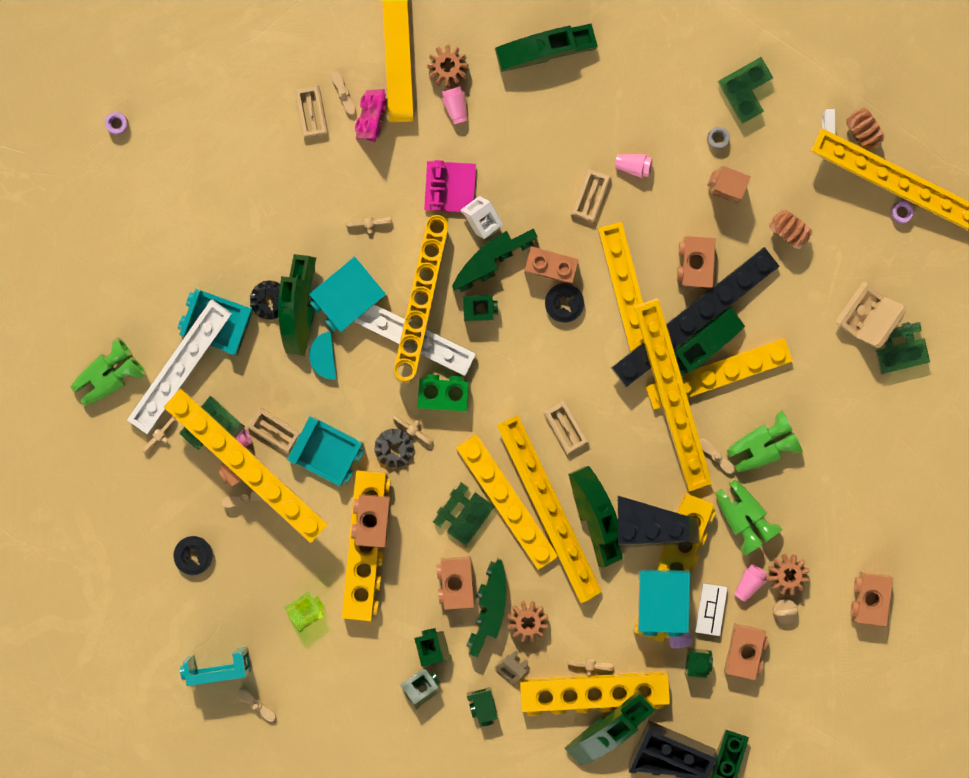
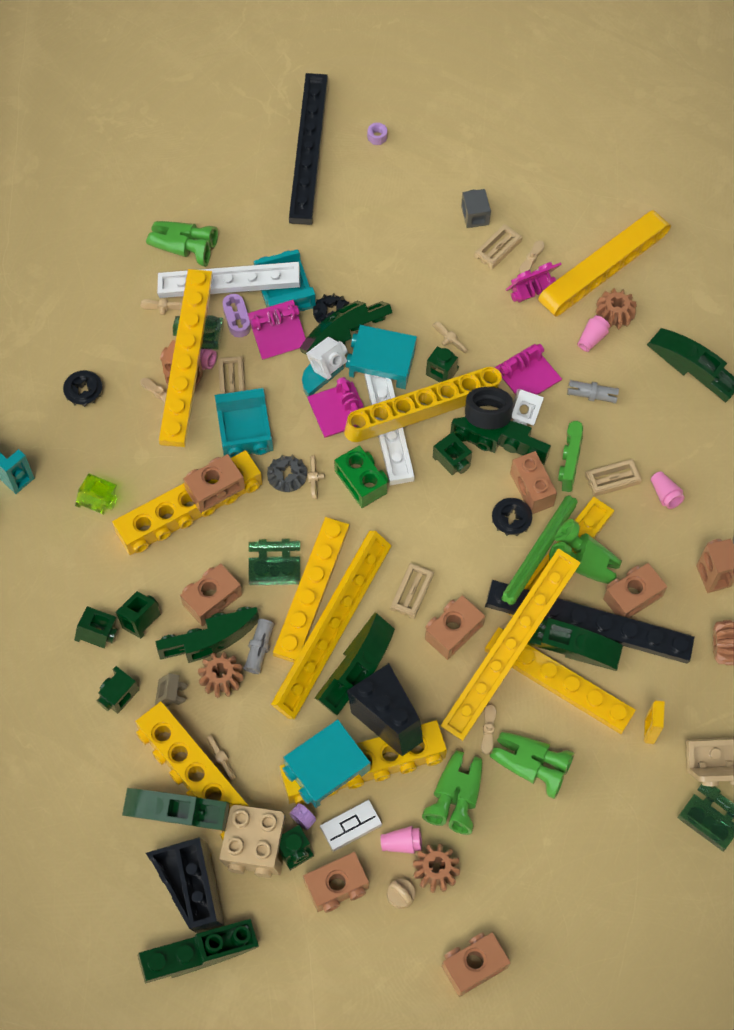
camera: 55 degrees right, 25 degrees down
none -> tan bracket [219,805,285,878]
none -> lavender beam [223,294,251,338]
none -> light grey pin [243,619,274,674]
none -> dark pink hinge [247,300,306,360]
none -> black plate [289,73,328,225]
none -> white brick [306,337,348,380]
none -> dark pink hinge [307,377,364,438]
none -> nougat brick [425,595,485,660]
none -> dark green brick [426,346,459,383]
none -> dark grey brick [461,189,491,228]
none -> black tyre [465,387,513,429]
none -> bright green axle [502,495,578,605]
none -> bright green piece [549,519,622,584]
none -> bright green hinge [558,421,583,492]
none -> light grey pin [567,379,619,404]
none -> yellow tile [644,700,665,744]

